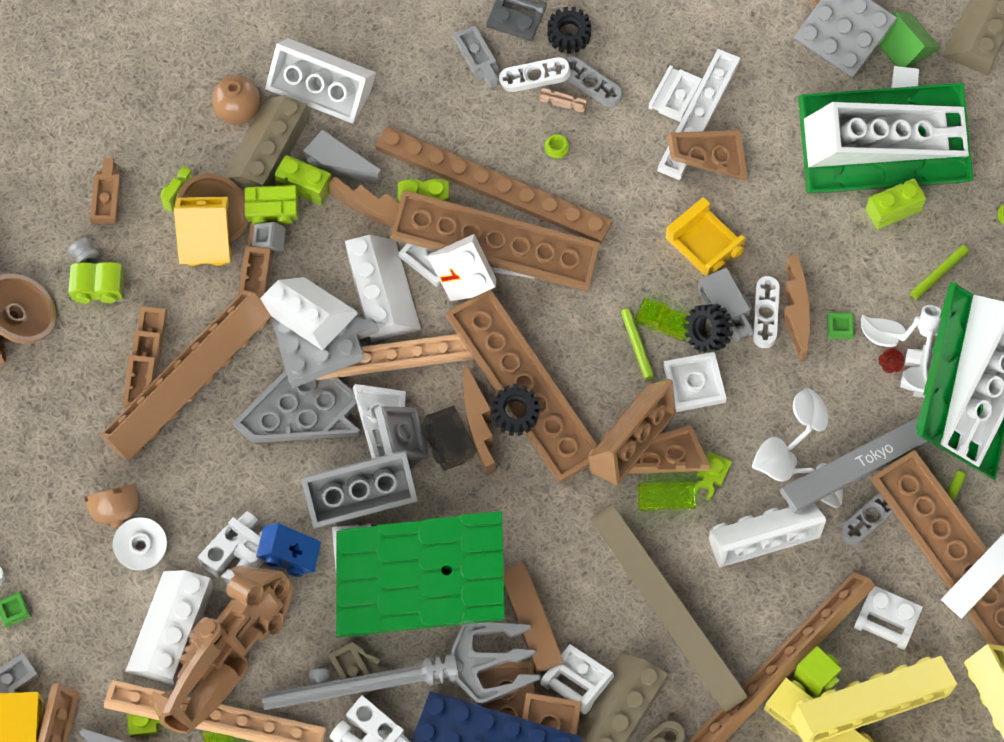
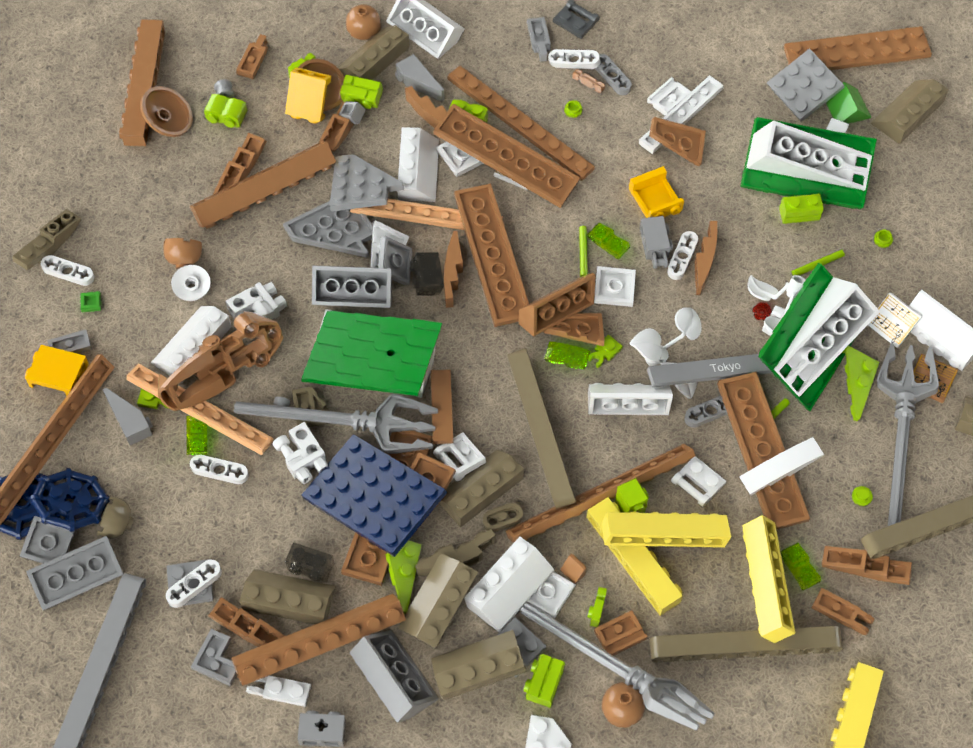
camera: 15 degrees right, 5 degrees down
blue brick [256,523,321,577] -> none
white slope [260,277,358,351] -> none
lime brick [275,155,332,206] -> none
white slope [428,234,496,301] -> none
black tyre [492,384,540,436] -> none
black tyre [547,7,591,54] -> none
black tyre [684,304,734,352] -> none
bright green tile [827,312,854,339] -> none

